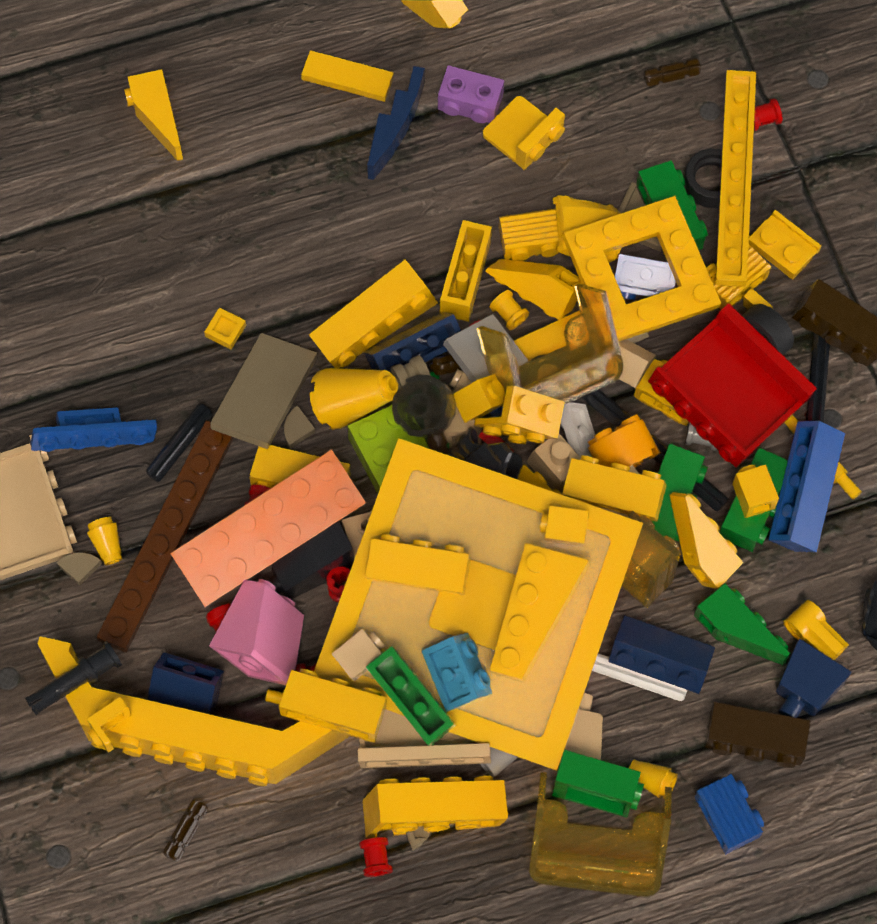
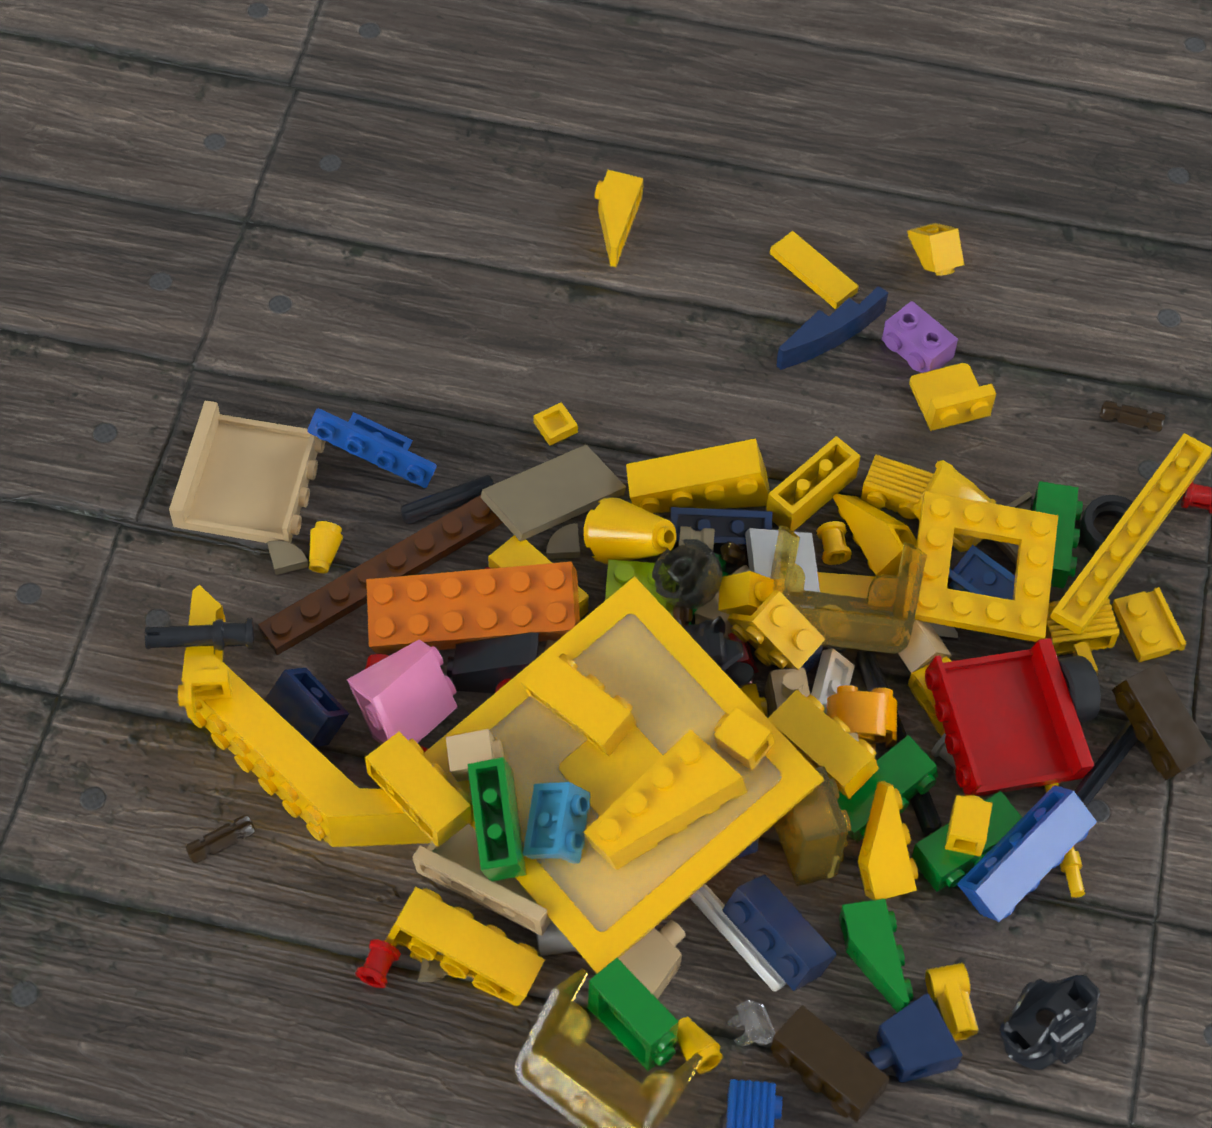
camera: 30 degrees right, 10 degrees down
none -> clear tile [728,1000,775,1046]

